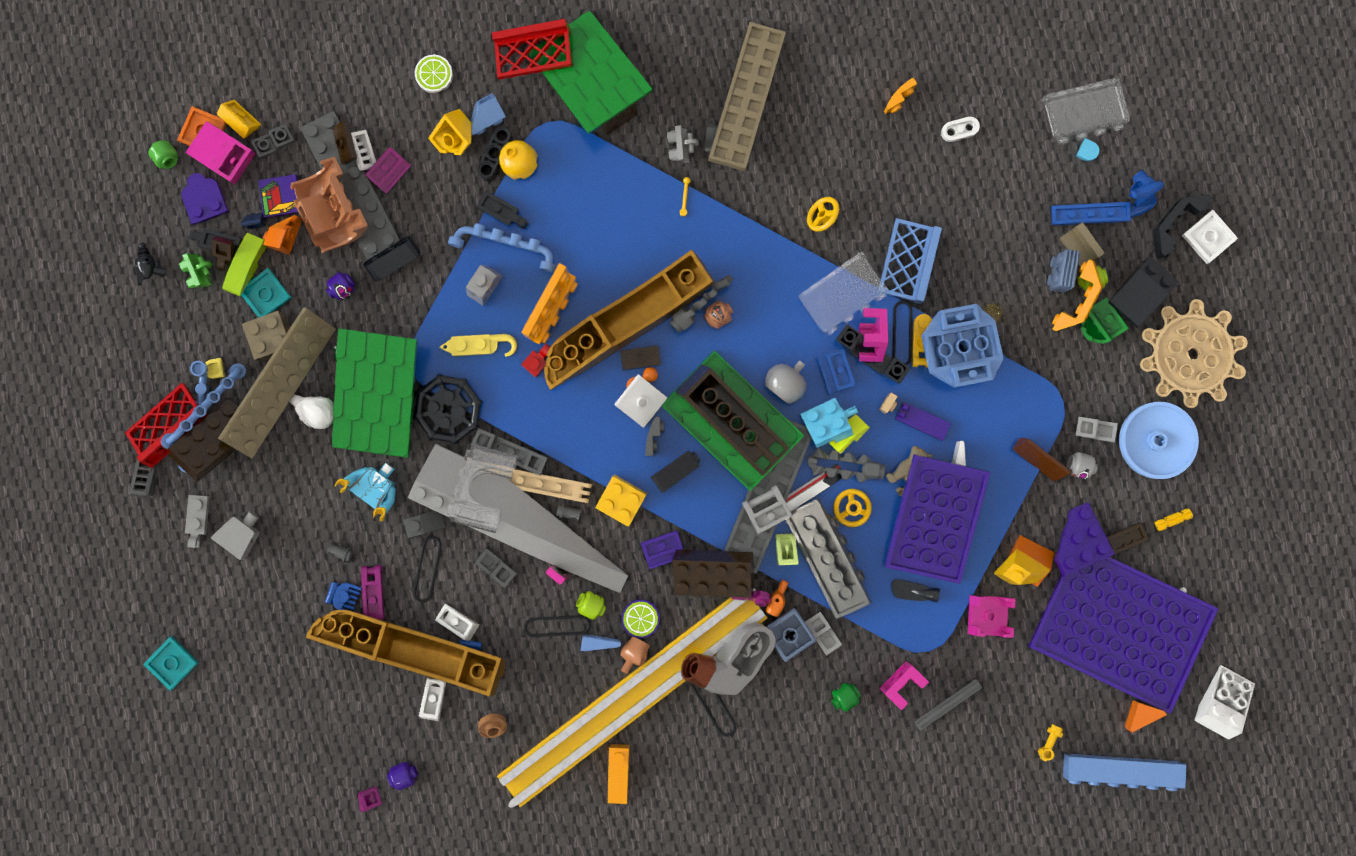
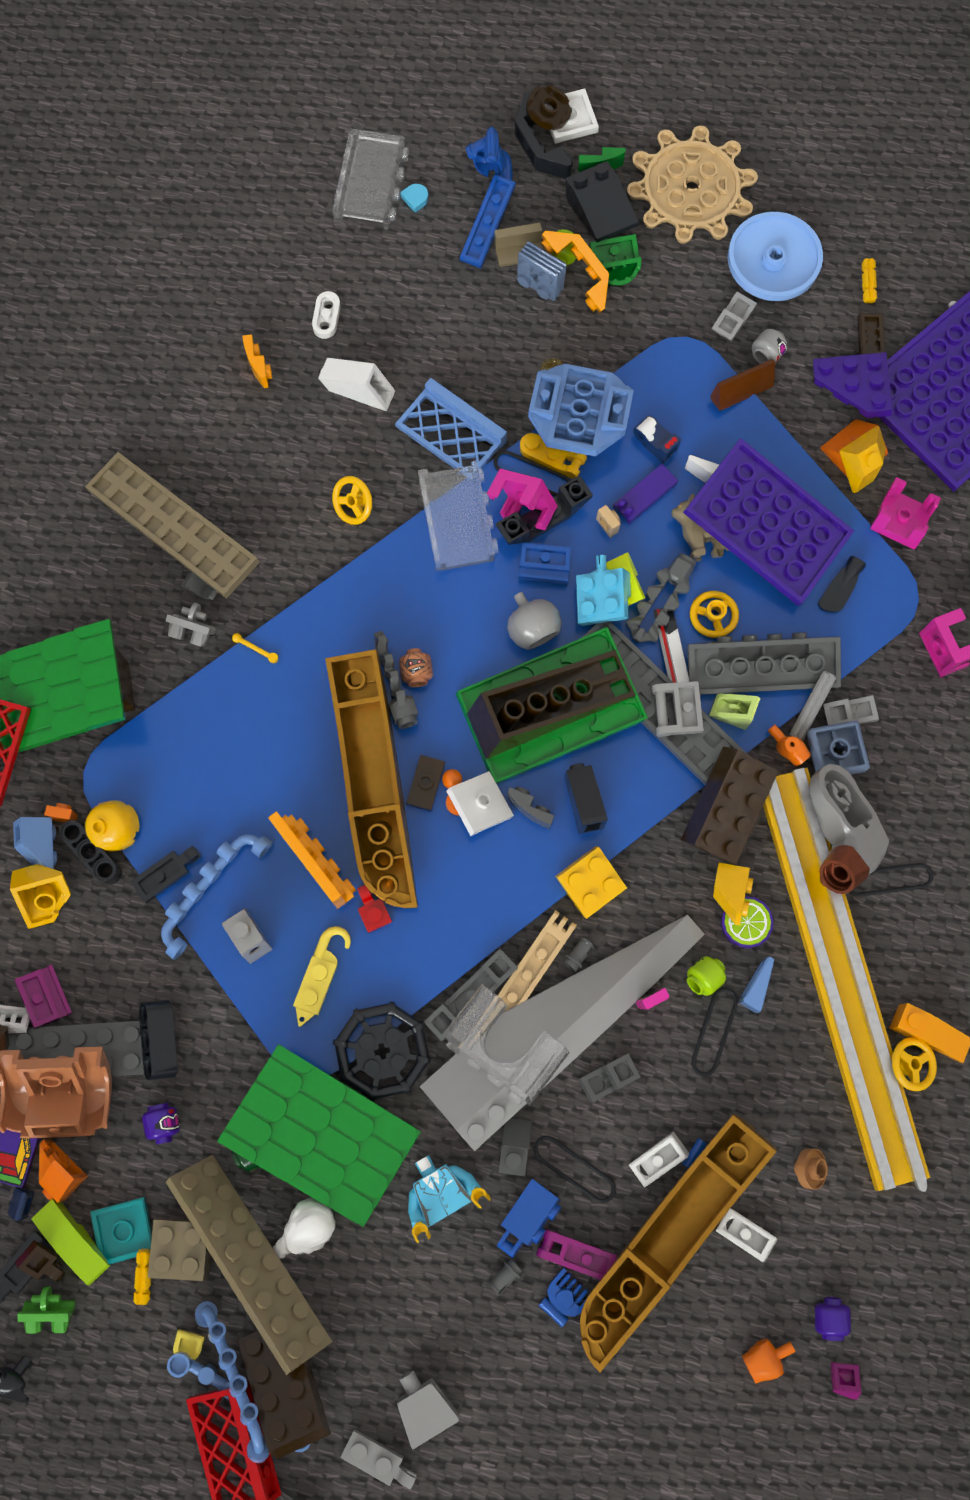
camera: 70 degrees left, 10 degrees down
nougat piece [620,636,650,674] -> none
dark purple plate [641,530,683,569] -> none
magenta plate [732,591,771,607] -> none
green head [831,683,861,712] -> none
none -> orange plate [44,803,78,823]
none -> yellow axle [133,1248,151,1305]
none -> white slope [318,358,395,411]
none -> blue brick [497,1179,562,1258]
none -> dark brown tile [526,85,572,130]
none -> green slope [578,147,625,172]
none -> dark blue leg [633,416,681,464]
none -> yellow slope [713,862,753,925]
none -> orange piece [741,1339,795,1384]
none -> light grey axle [790,671,836,741]
none -> yellow piece [892,1037,937,1091]

